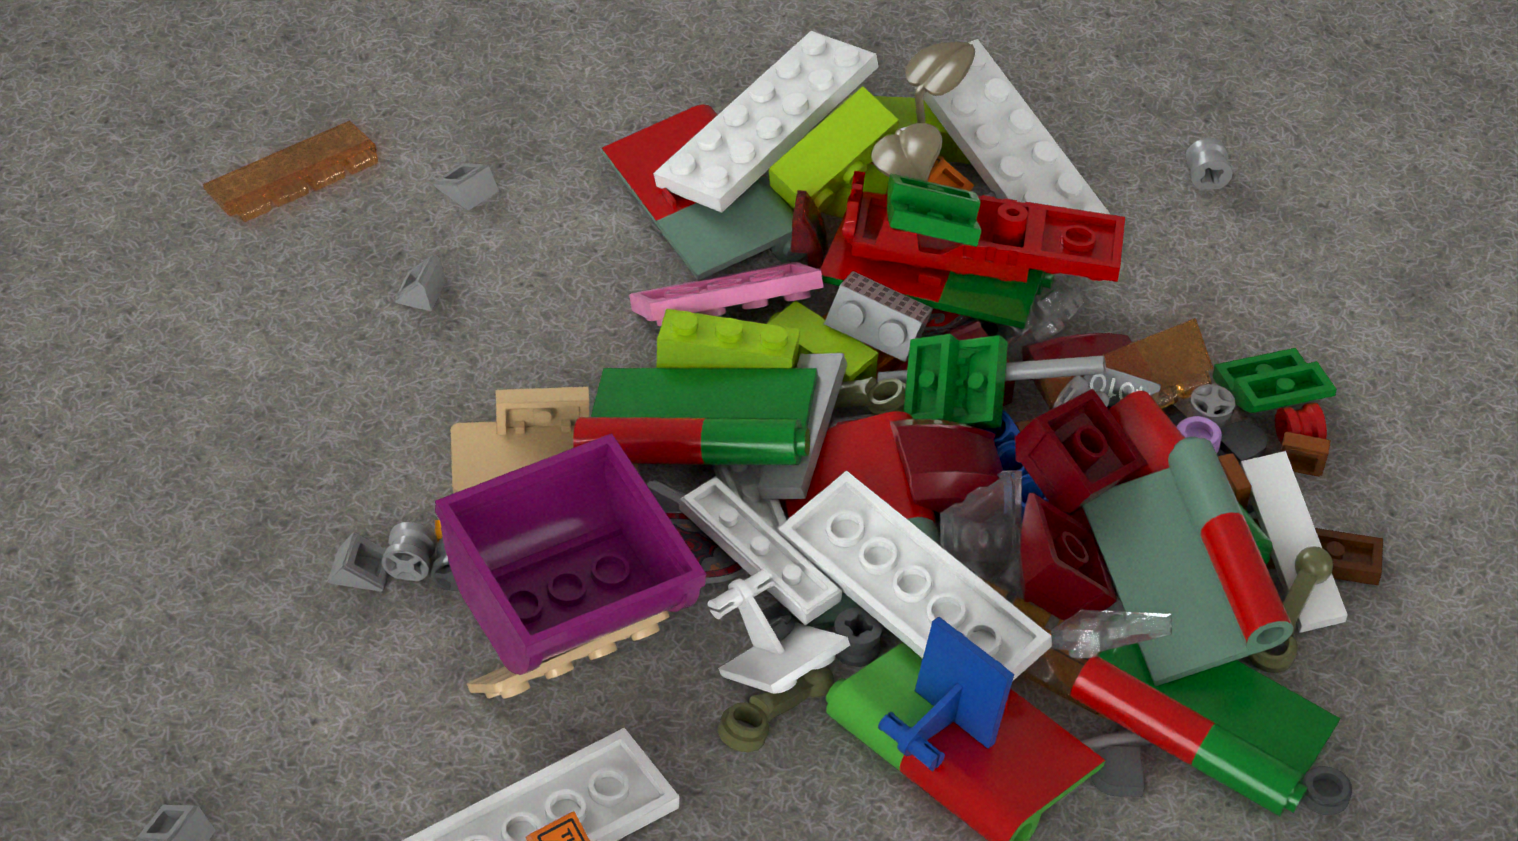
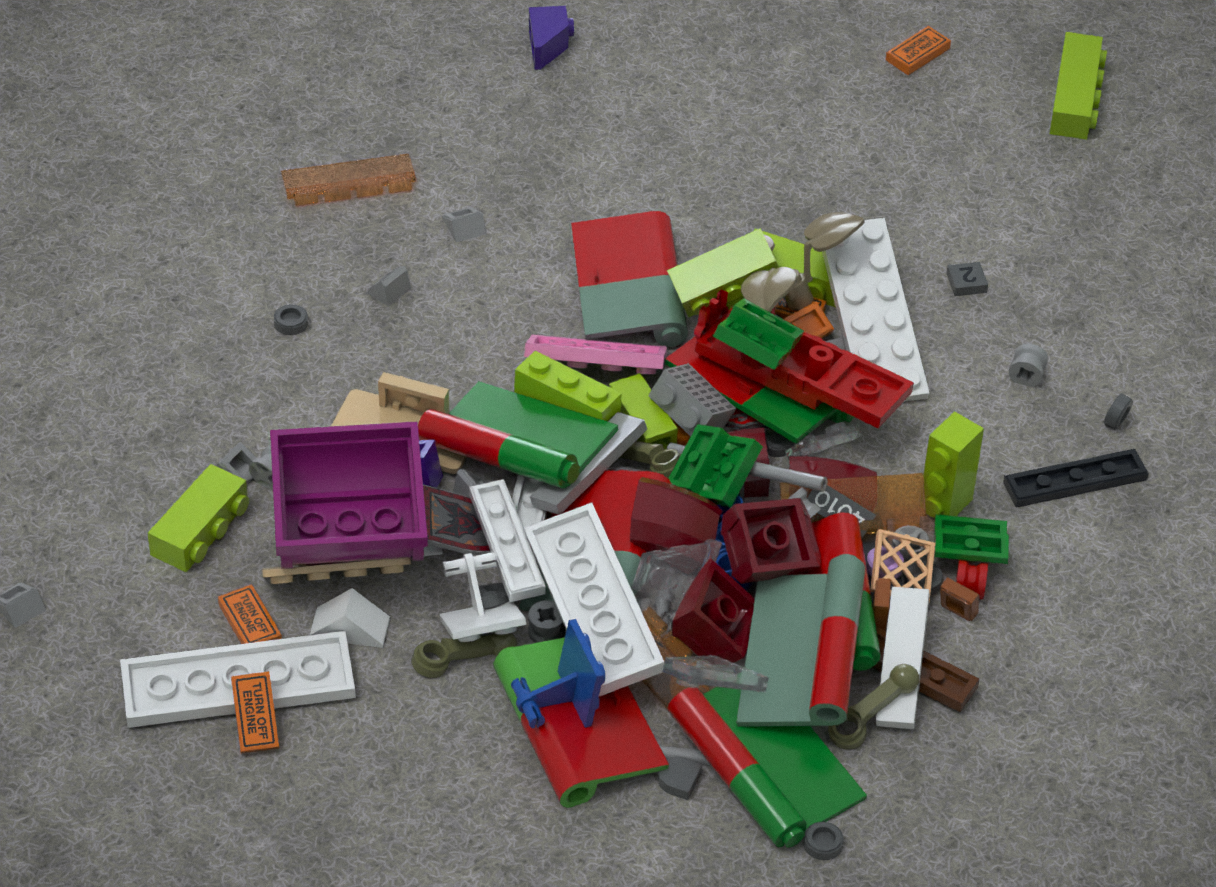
camera: 25 degrees right, 0 degrees up
white plate [653,31,879,213] -> none
clear red slope [791,190,828,285] -> none
none -> lime brick [147,464,249,572]
none -> orange tile [218,584,282,644]
none -> dark grey tile [274,304,308,335]
none -> white slope [310,588,390,648]
none -> light nougat window [870,529,935,603]
none -> lime brick [919,411,984,518]
none -> dark grey tile [946,262,988,296]
none -> black tile [1003,448,1149,508]
none -> dark grey tile [1104,393,1133,429]

